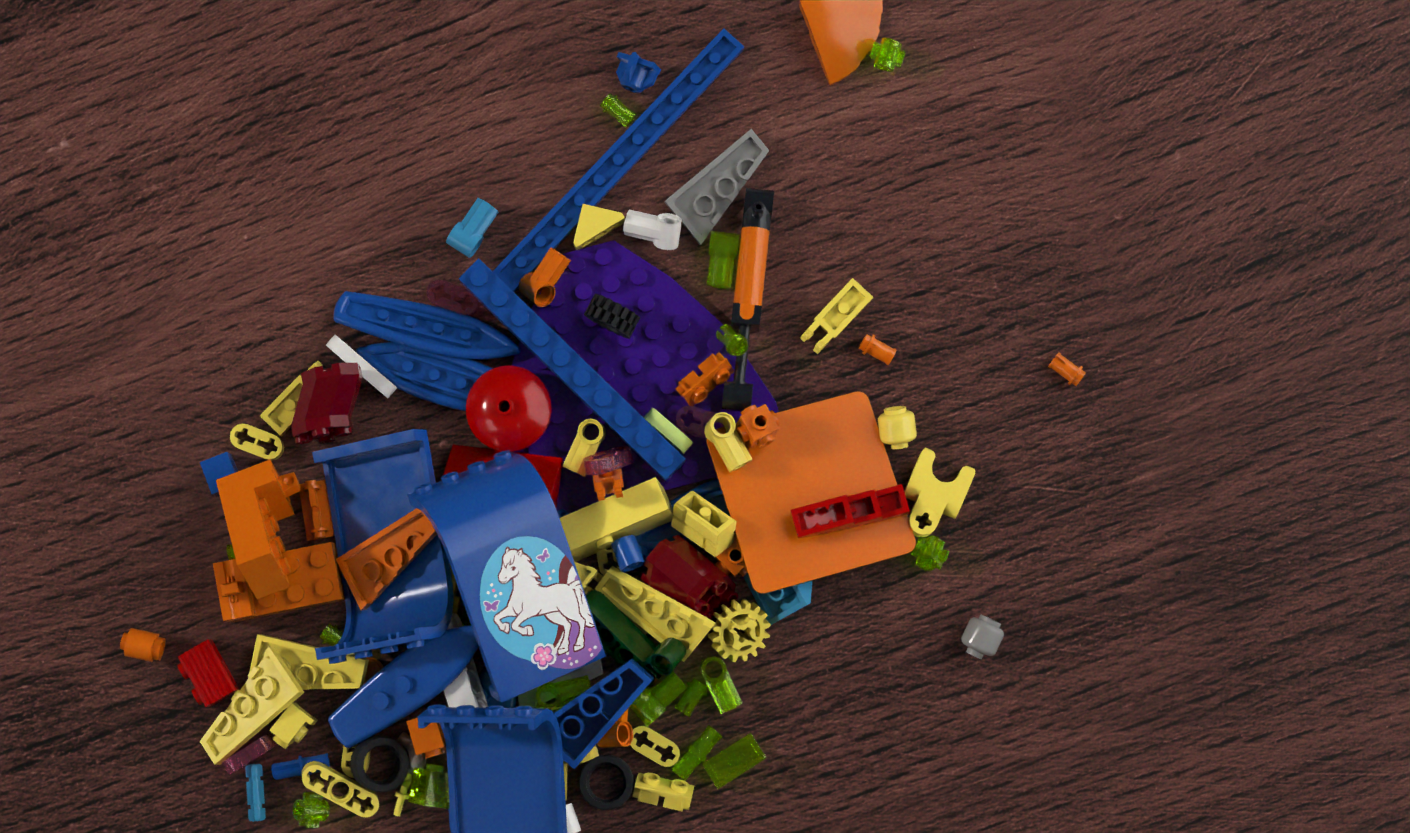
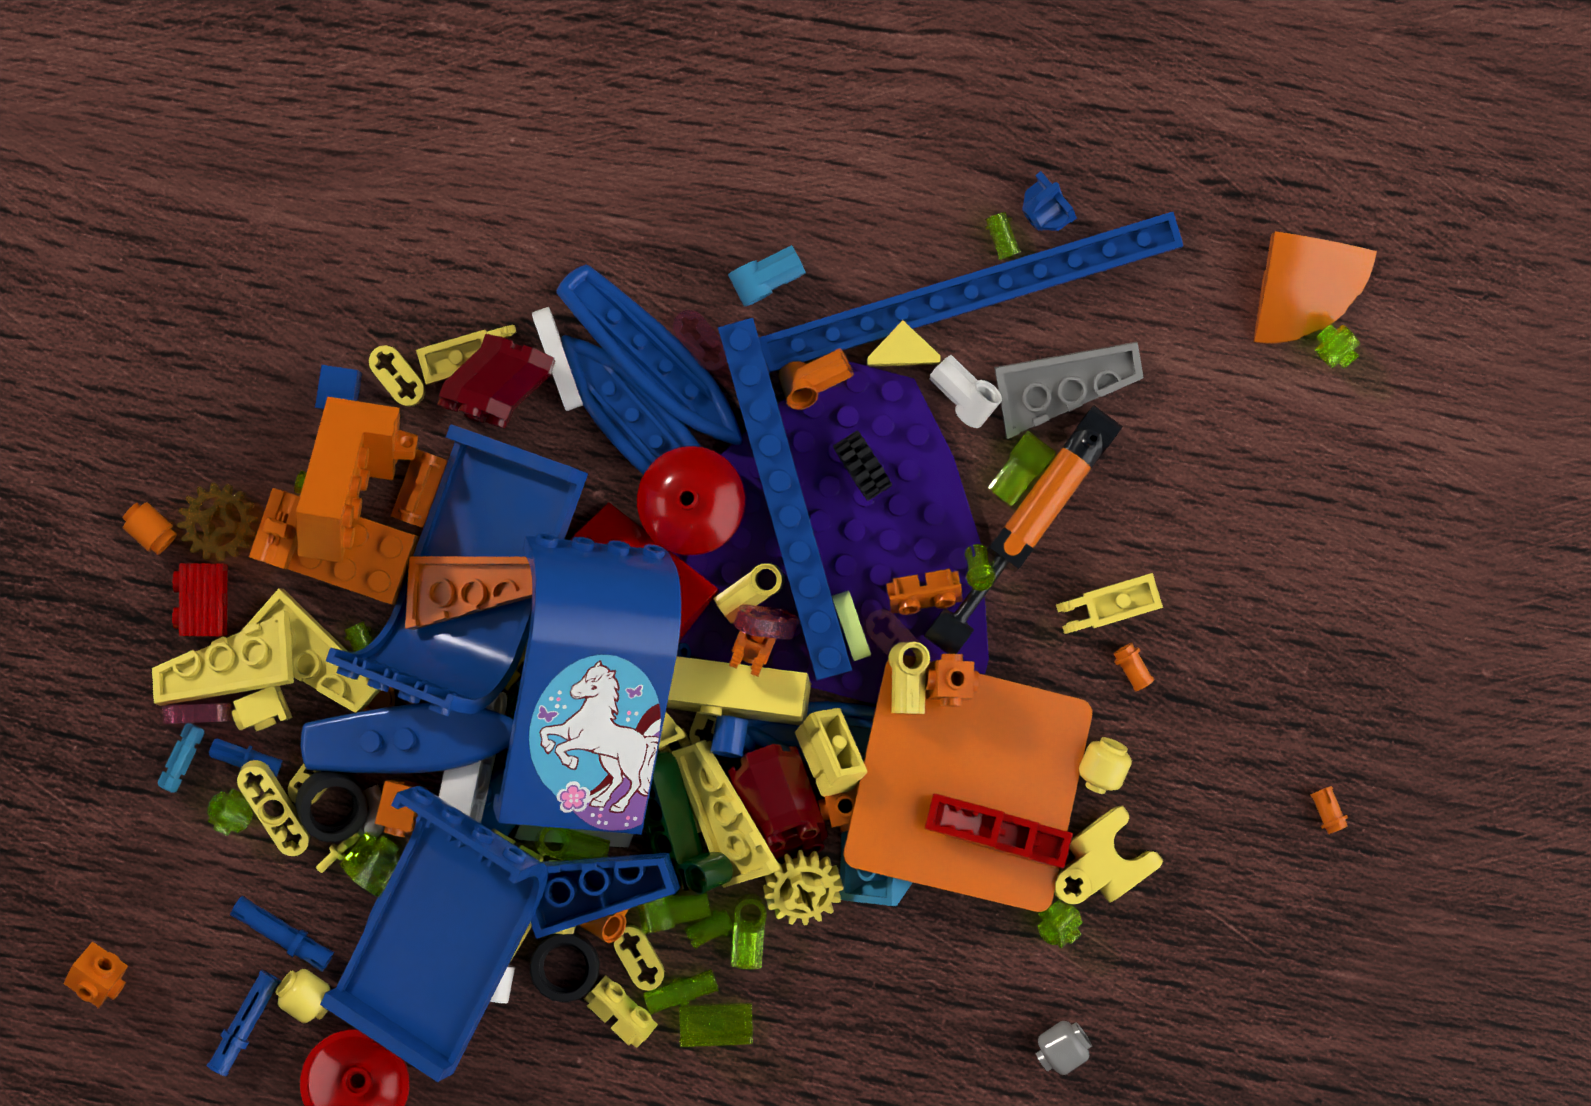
camera: 35 degrees right, 5 degrees up
none -> clear yellow gear [177,483,258,561]

